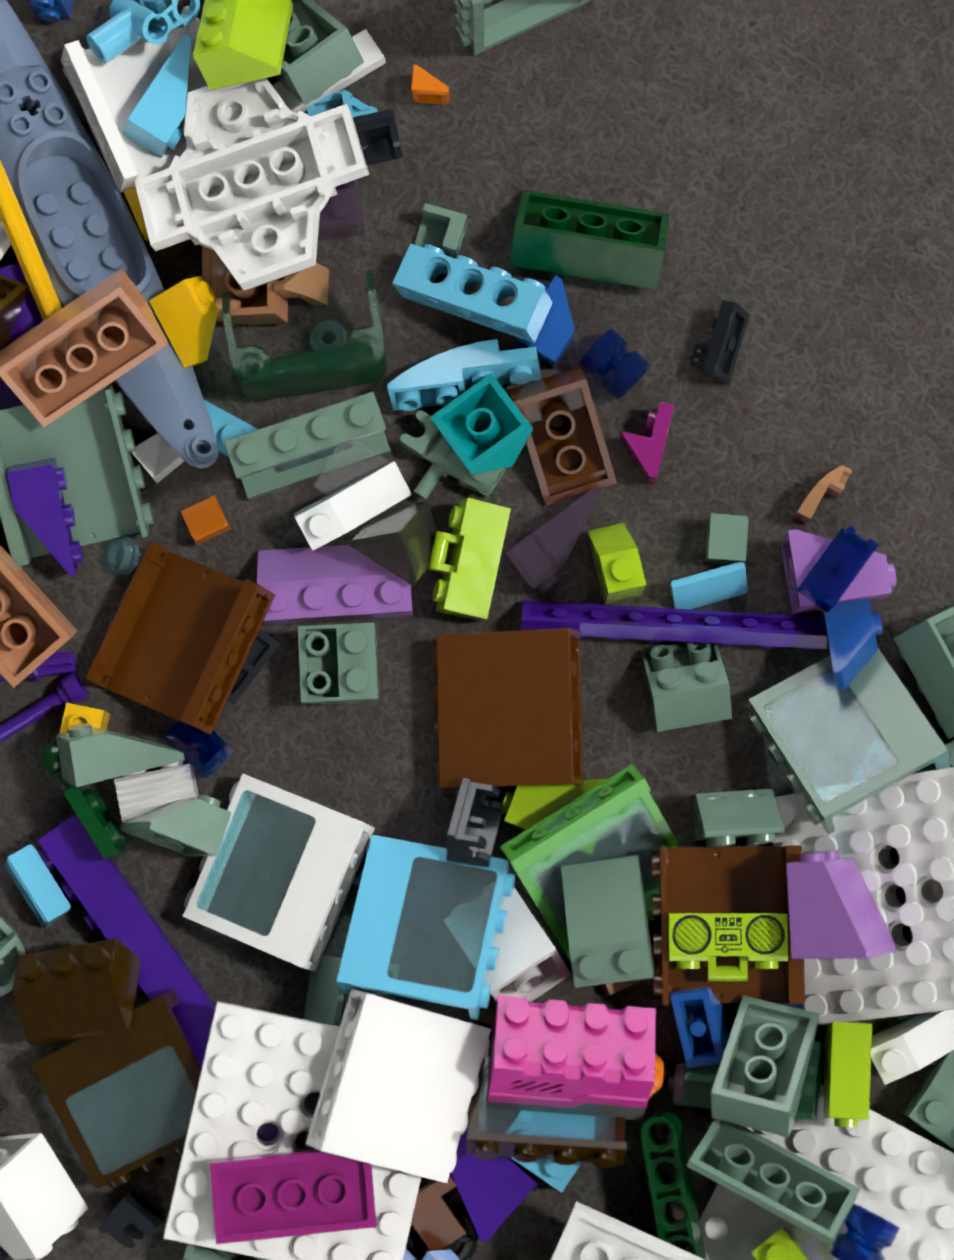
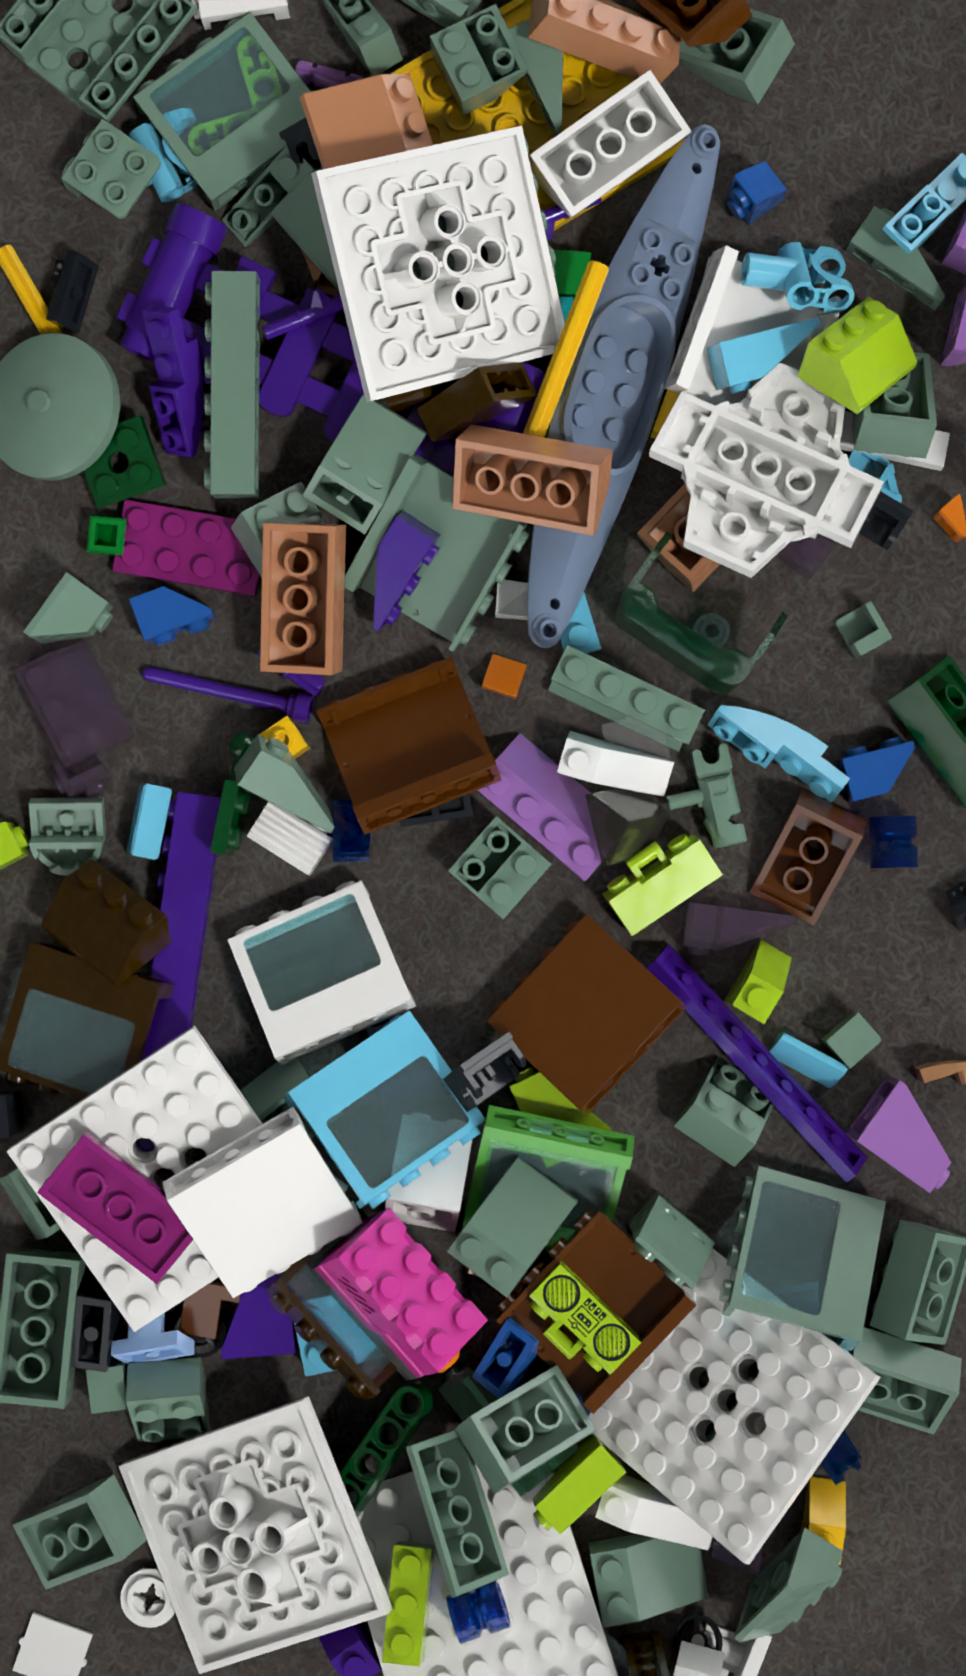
camera: 45 degrees right, 5 degrees up
clear light blue plate [107,537,141,575] -> none
sand green slope [119,795,232,857] -> none
yellow slope [149,276,219,369] -> none
medium nougat slope [273,263,329,306] -> none
medium azure brick [392,243,553,343] -> none
teal slope [430,373,533,474] -> none
magenta slope [620,402,674,484] -> none
medium lavender slope [787,850,895,959] -> none
clear blue hinge [796,526,879,613] -> none
blue slope [823,598,883,691] -> none

